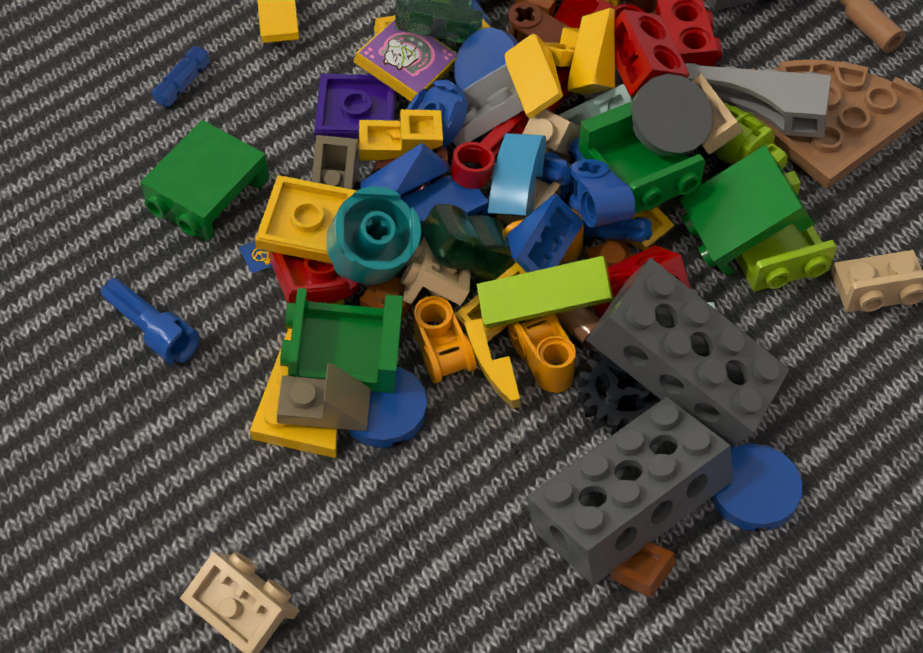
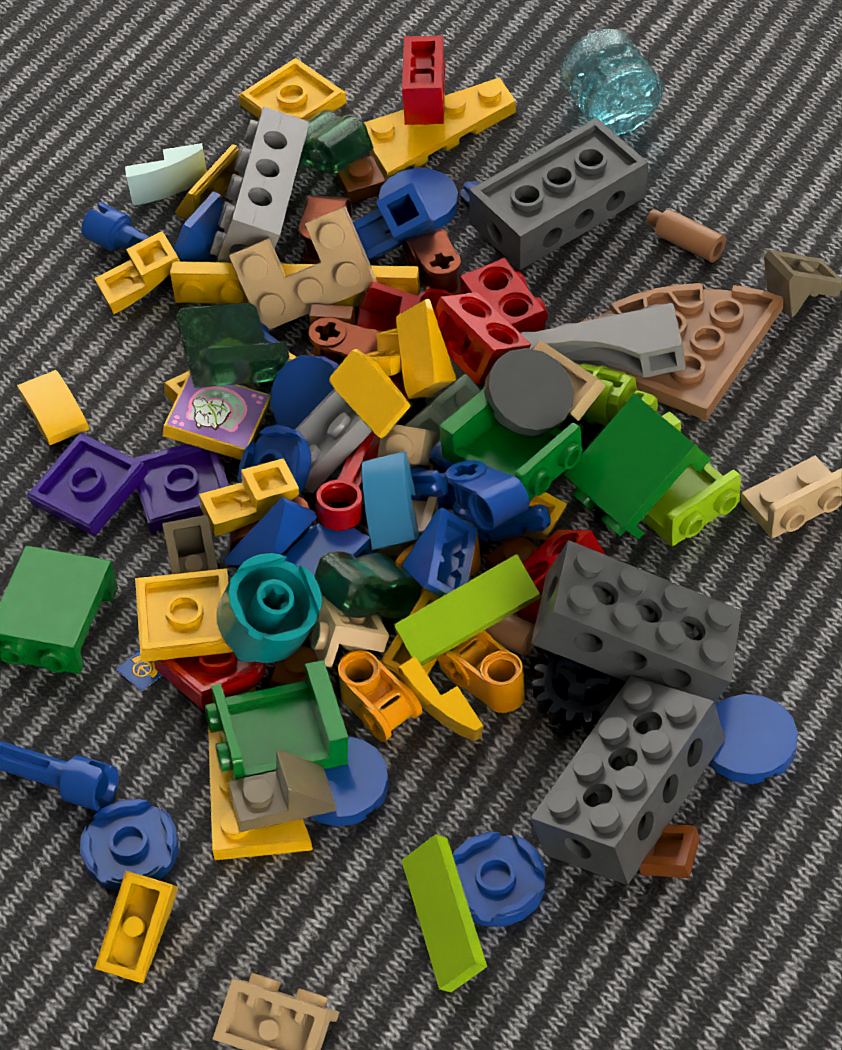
camera: 15 degrees left, 5 degrees down
none -> dark purple tile [26,433,149,537]
none -> blue tile [80,799,179,891]
none -> yellow slope [94,871,179,984]
none -> lime tile [401,834,487,993]
none -> blue tile [453,832,545,927]

